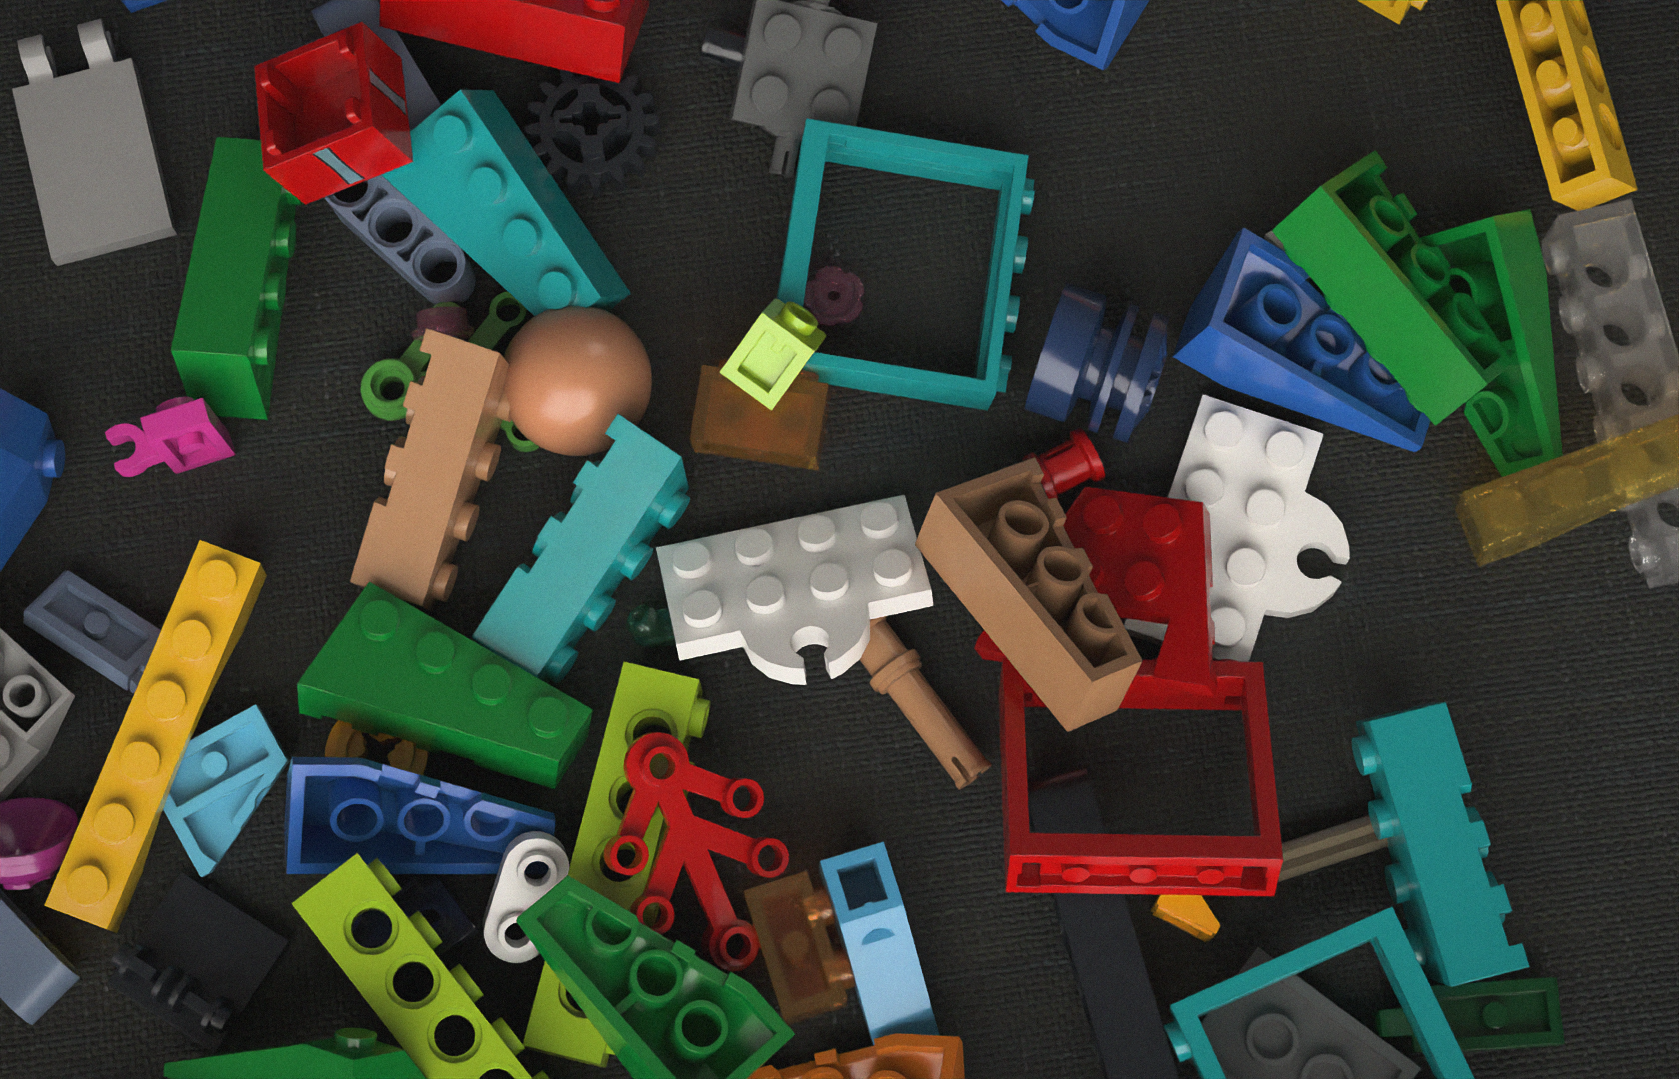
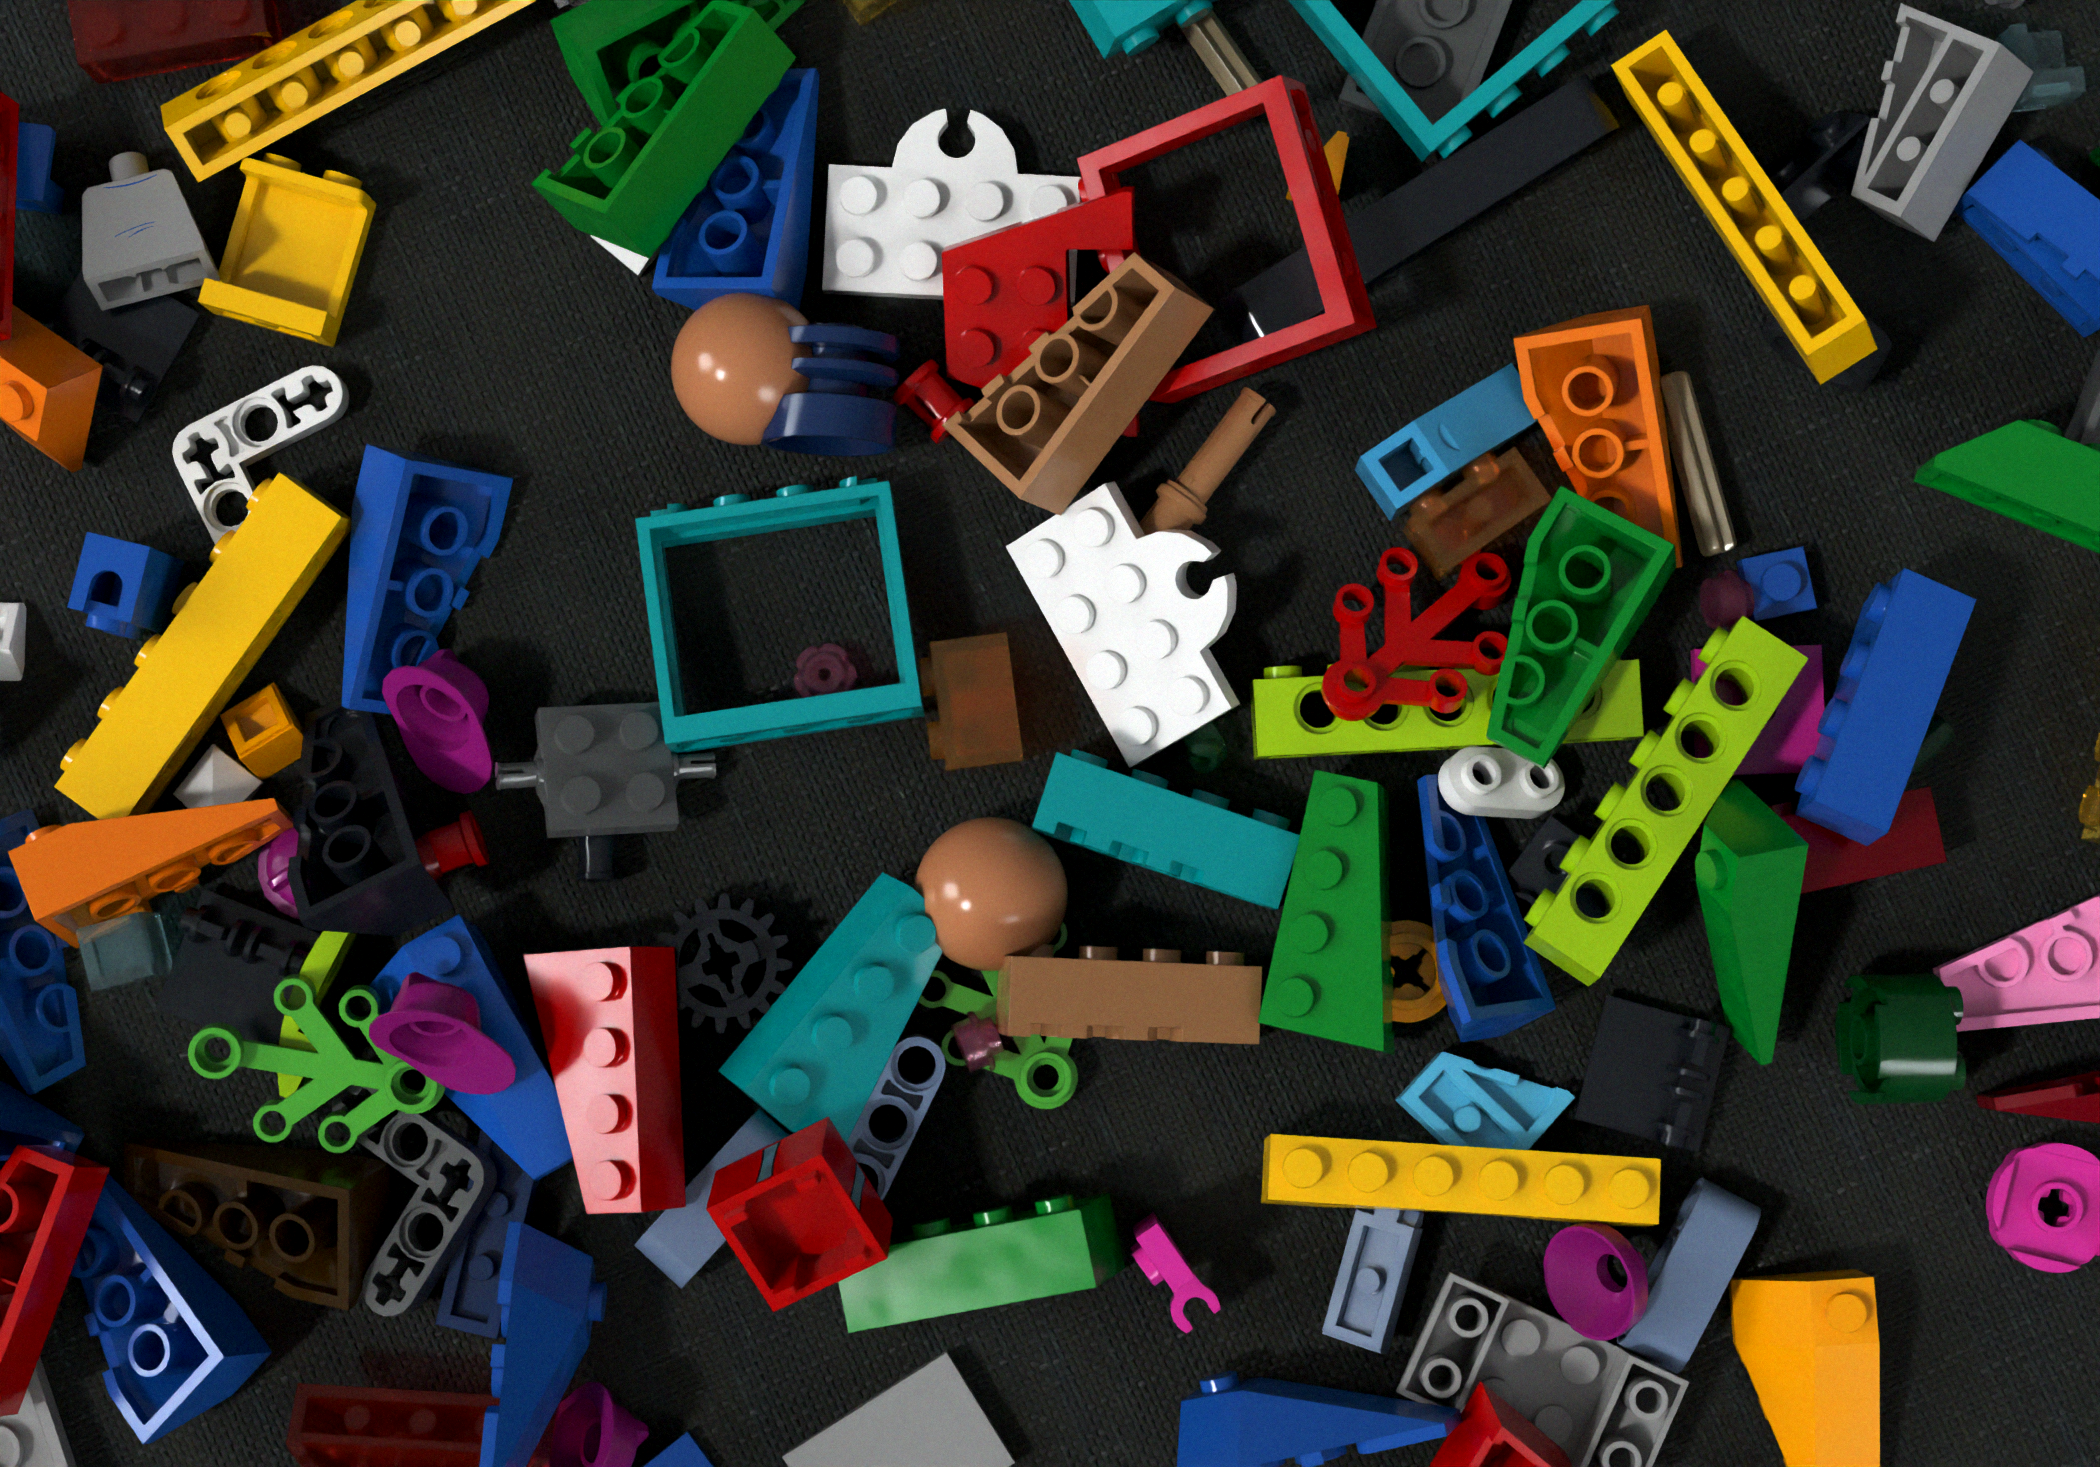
camera: 110 degrees left, 10 degrees up
bracket [719,298,826,411] -> none
none -> nougat piece [671,292,812,445]

